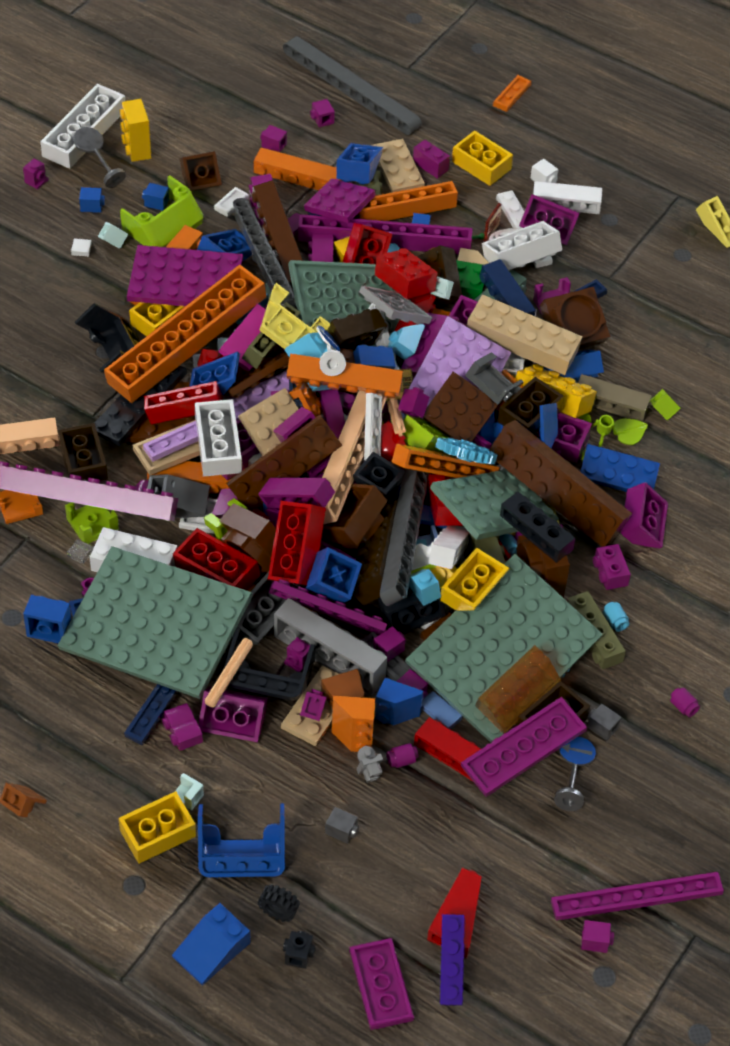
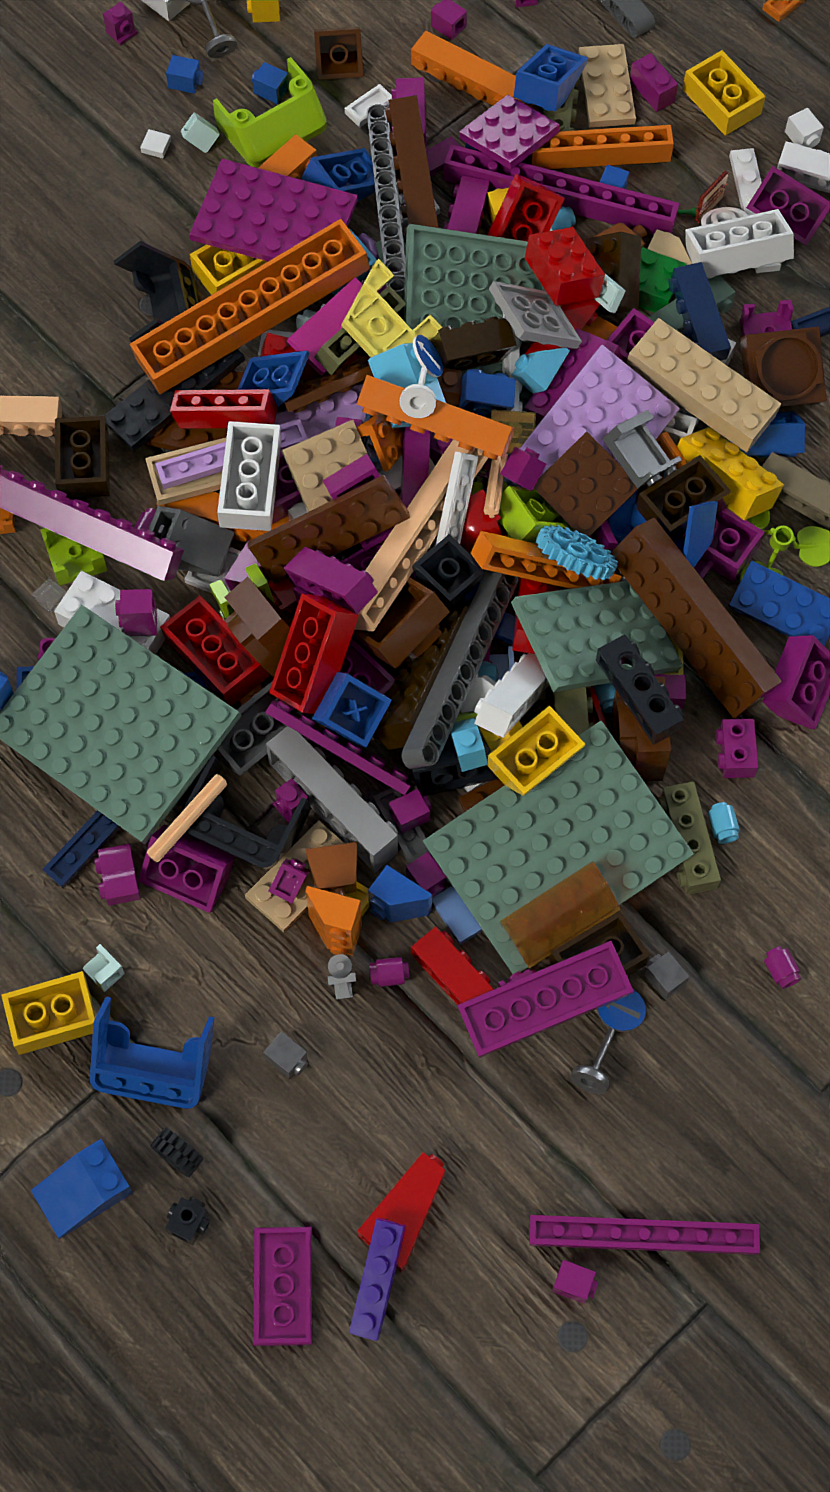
camera: 15 degrees right, 15 degrees up
none -> magenta brick [115,589,157,637]

